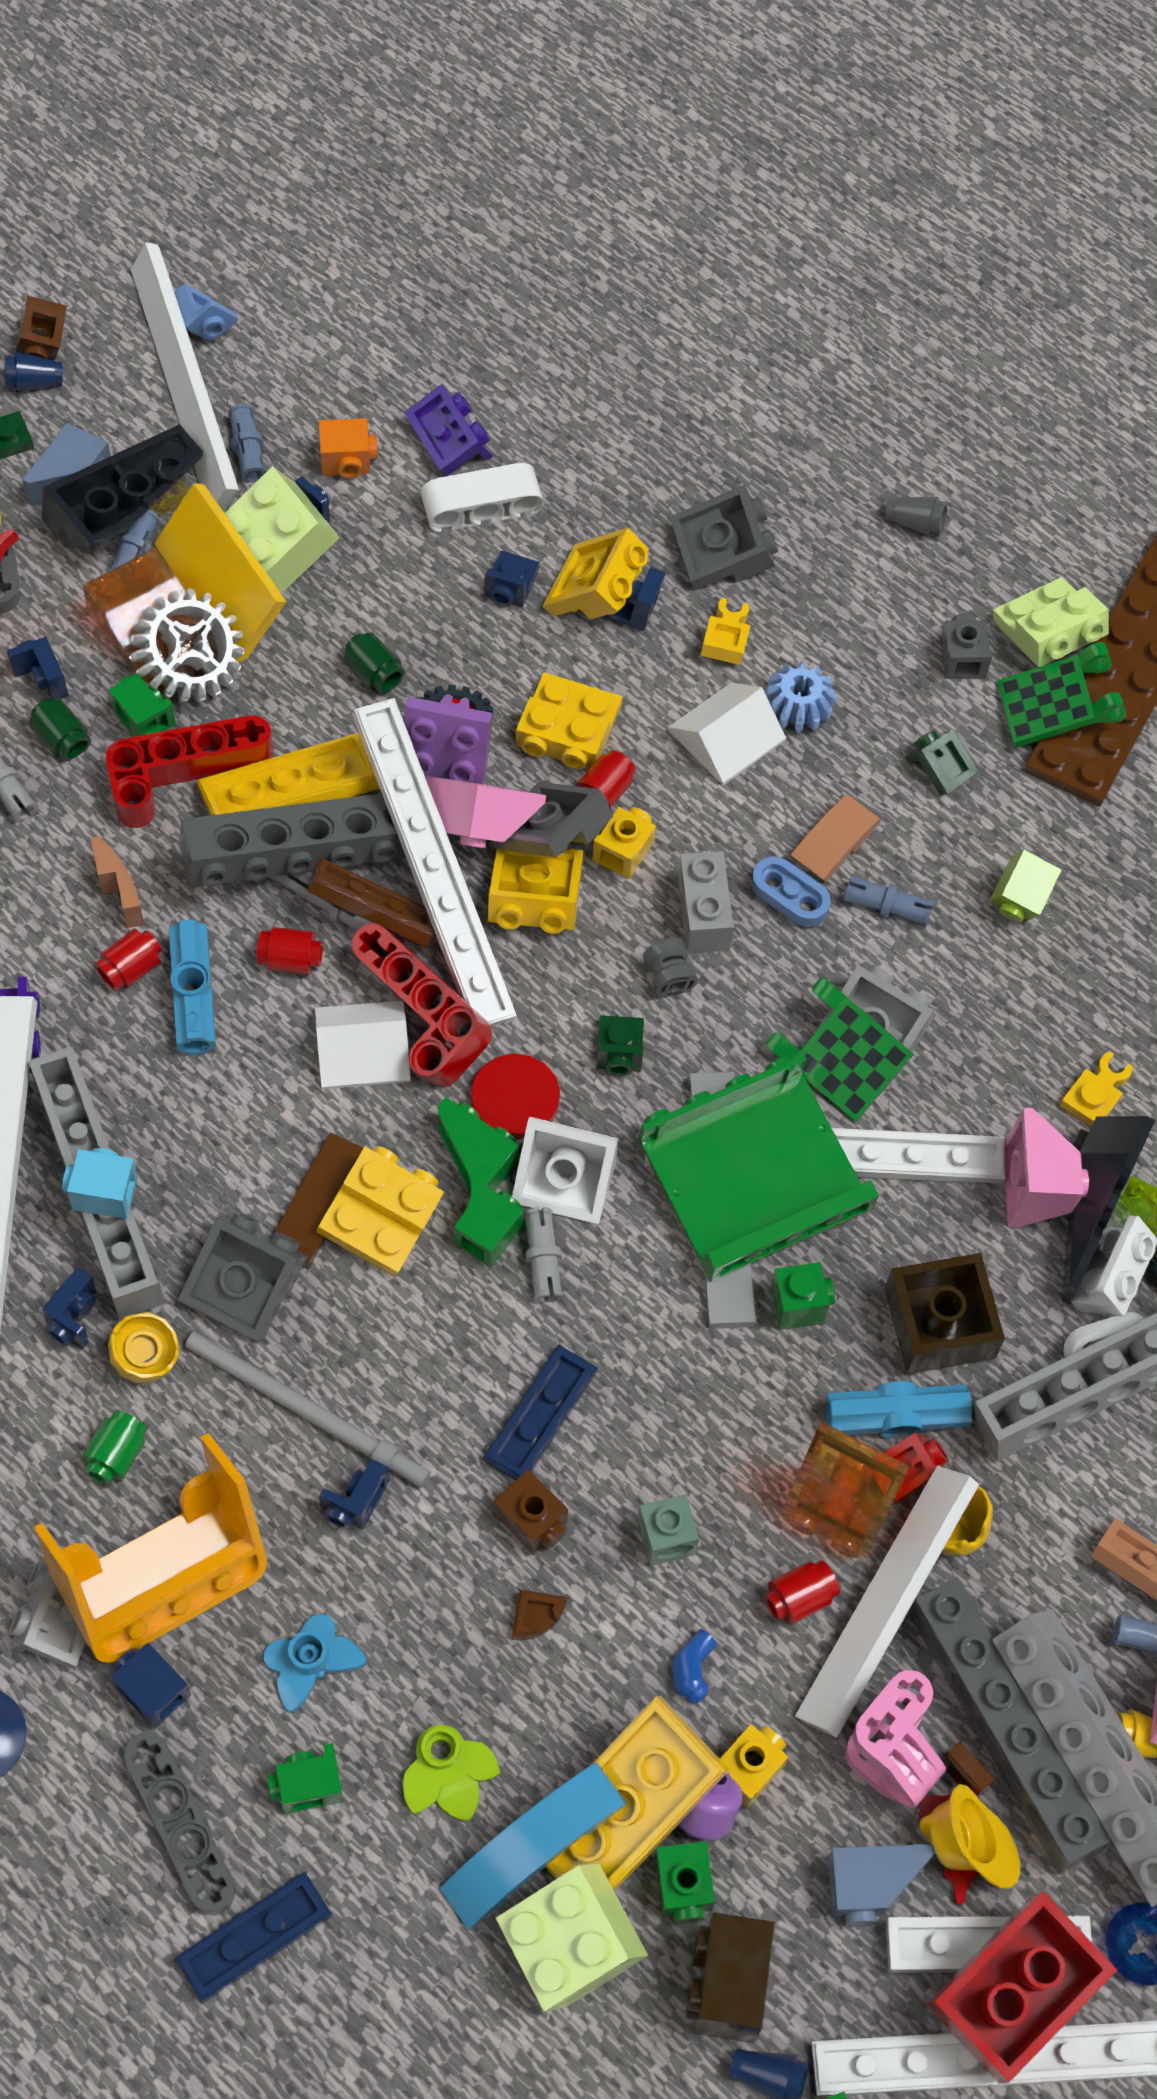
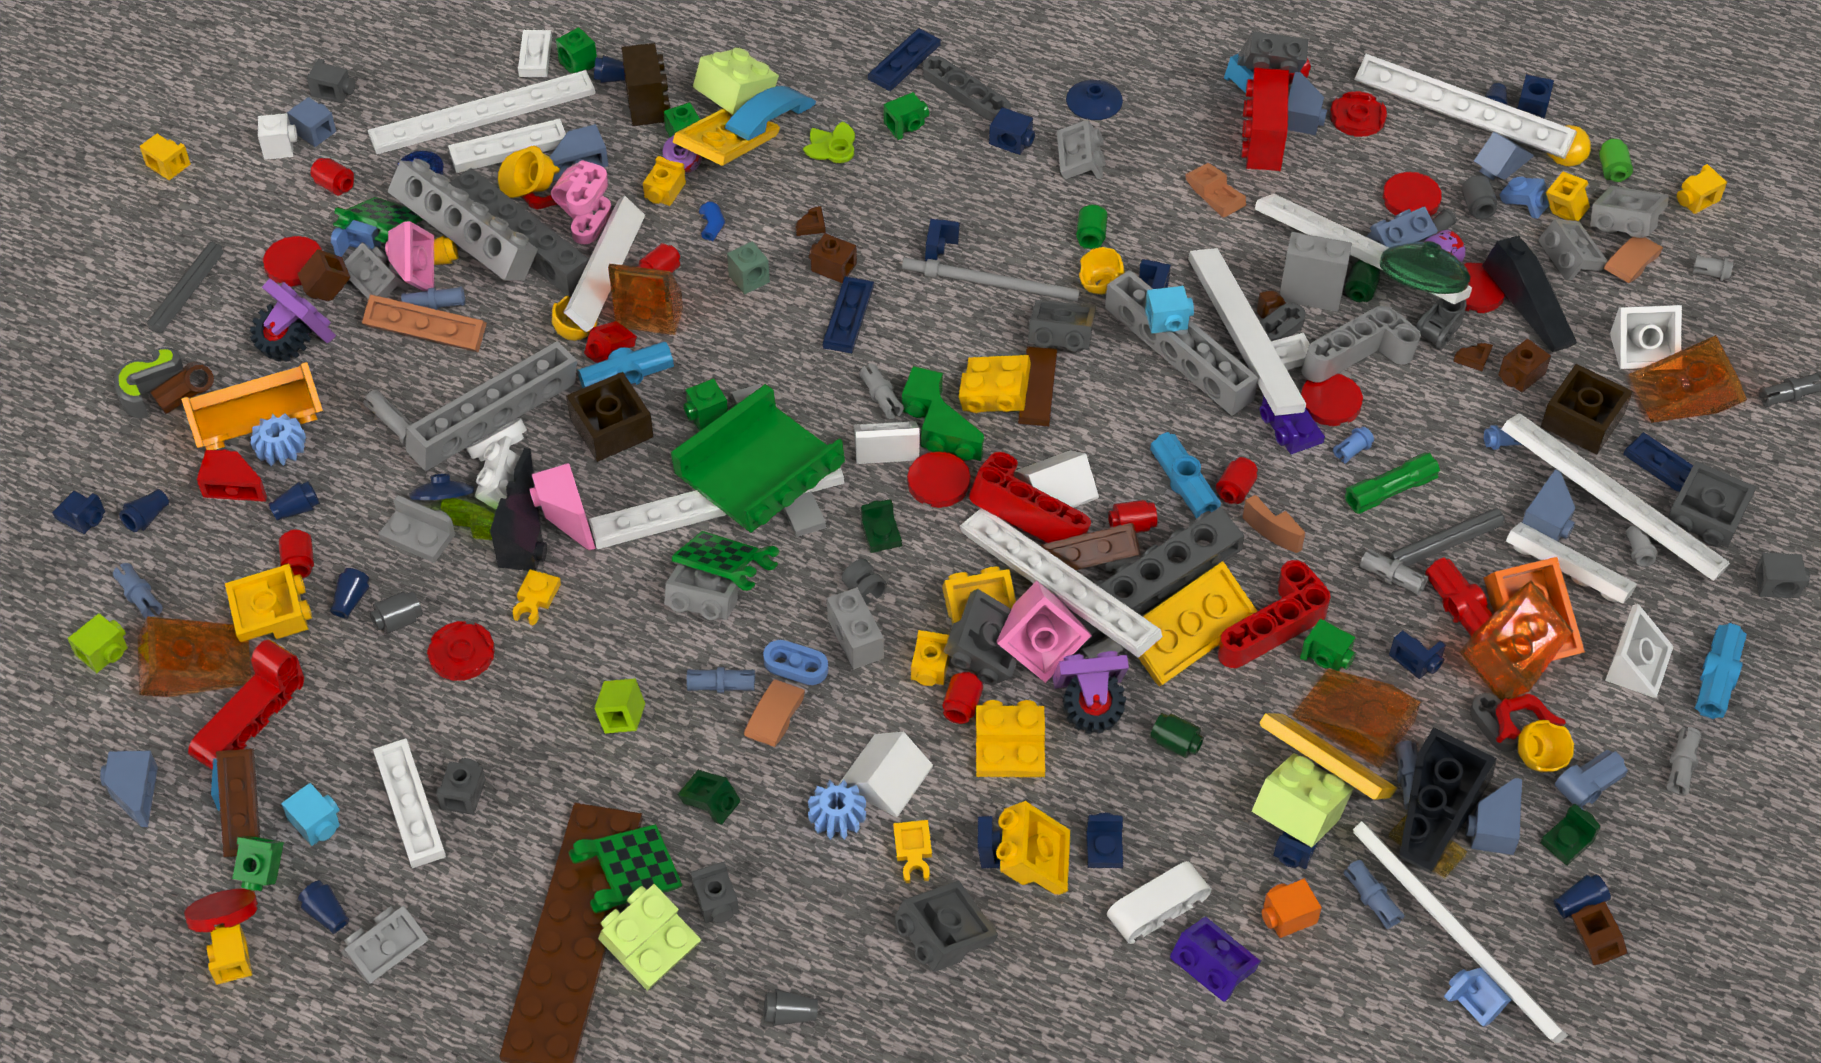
camera: 165 degrees right, 10 degrees down
dark green brick [29,698,91,762] -> none
light orange windscreen [34,1433,267,1663] -> none
white gear [129,589,244,703] -> none
dark azure animal [263,1614,367,1713] -> none
red brick [926,1891,1118,2084] -> none
reddish brown tile [942,1741,995,1798] -> none

